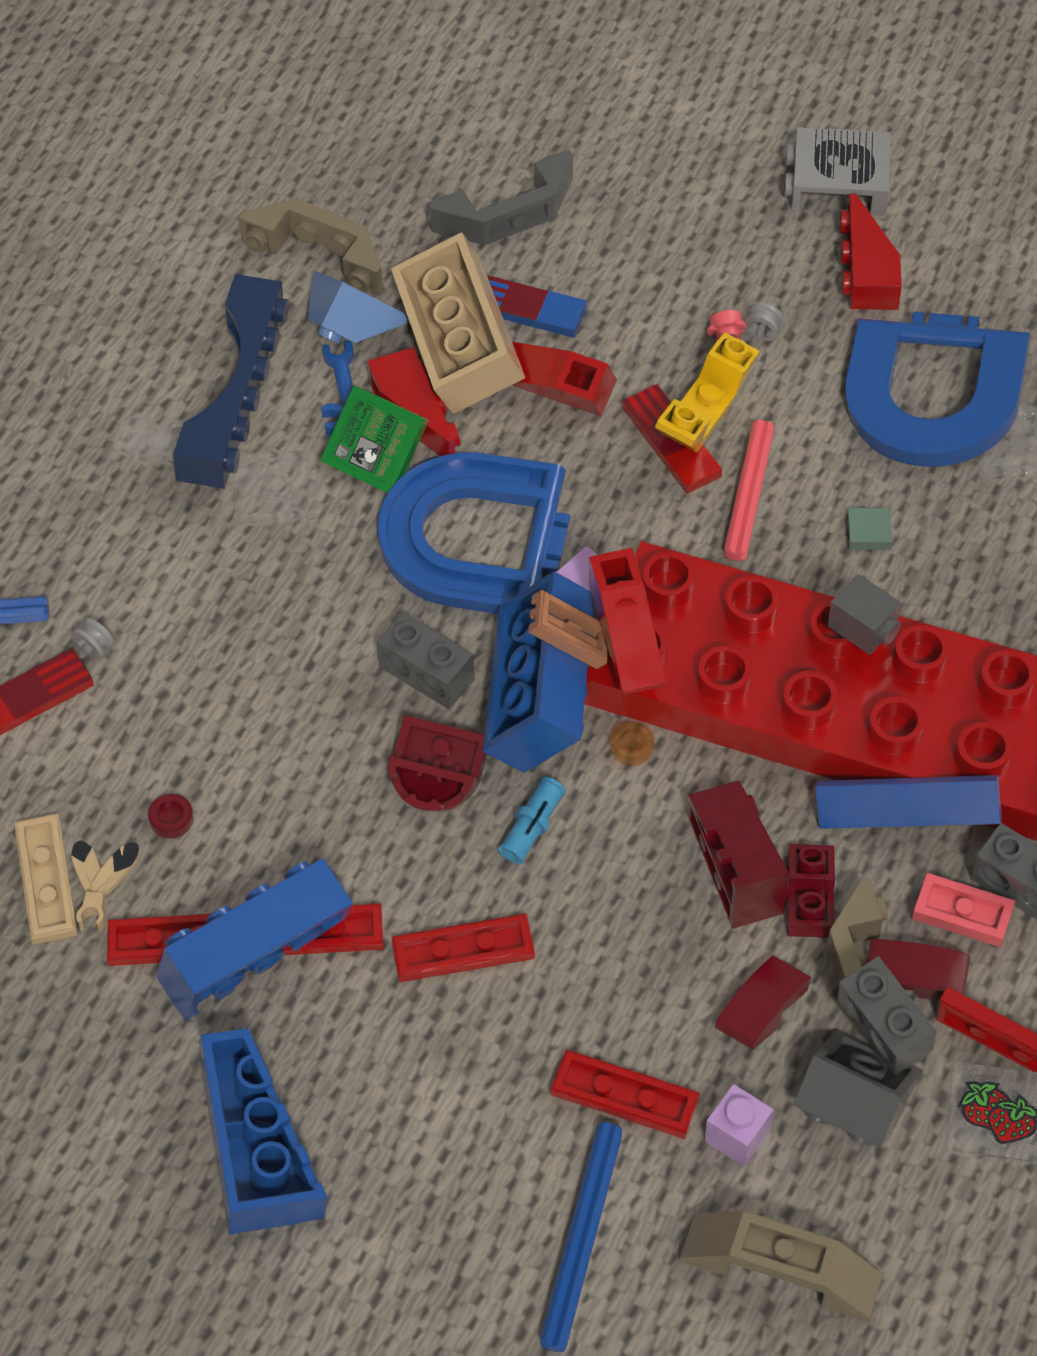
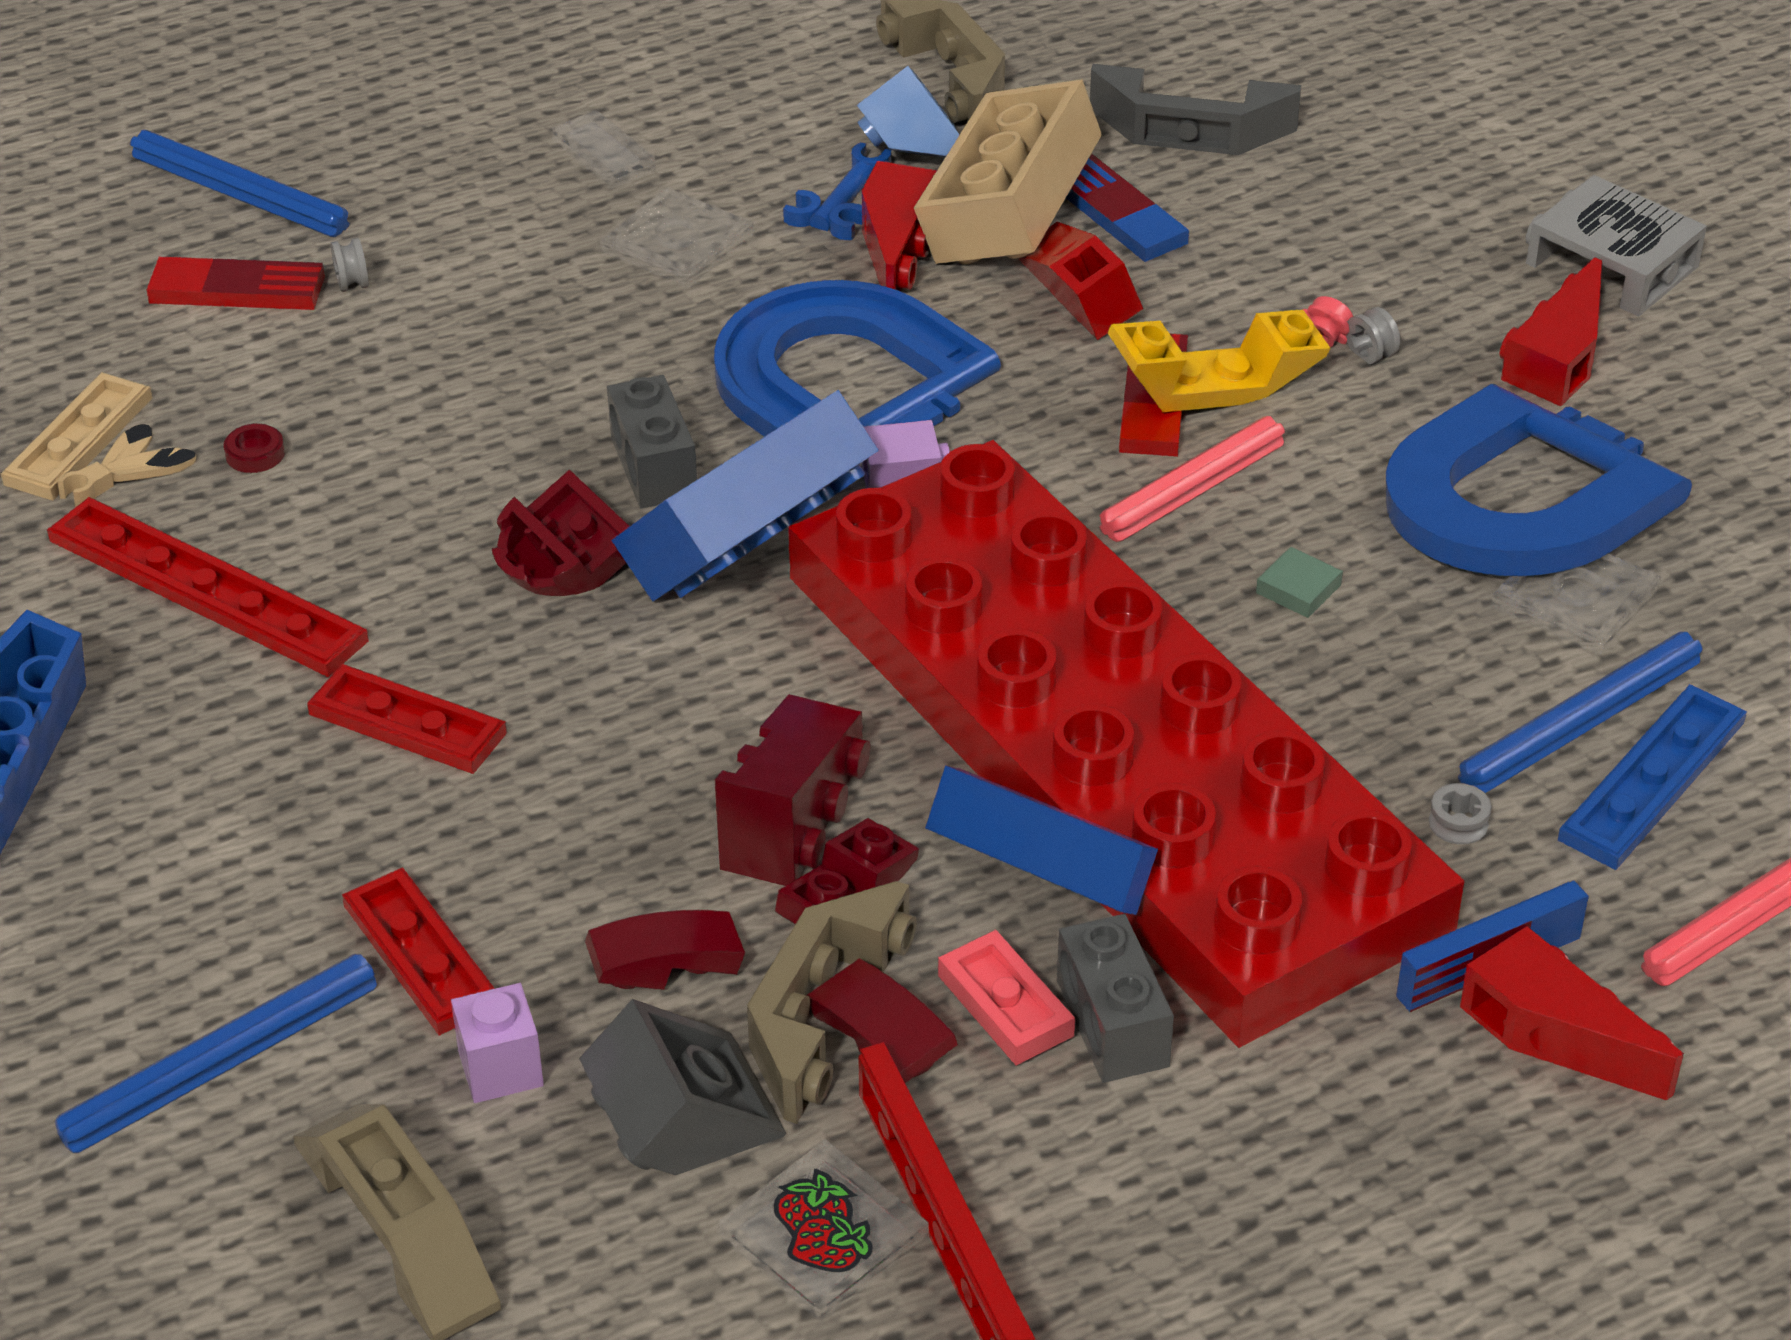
camera: 35 degrees right, 15 degrees down
blue wedge [157,858,353,1021] -> none
dark blue arch [173,274,289,489] -> none
green tile [320,385,429,493] -> none
dark azure pin [498,776,566,865] -> none
nougat tile [528,590,608,669] -> none
red slope [589,548,666,695] -> none
clear orange tile [610,722,655,766] -> none
dark grey brick [828,574,901,655] -> none
dark grey brick [838,956,936,1076] -> none

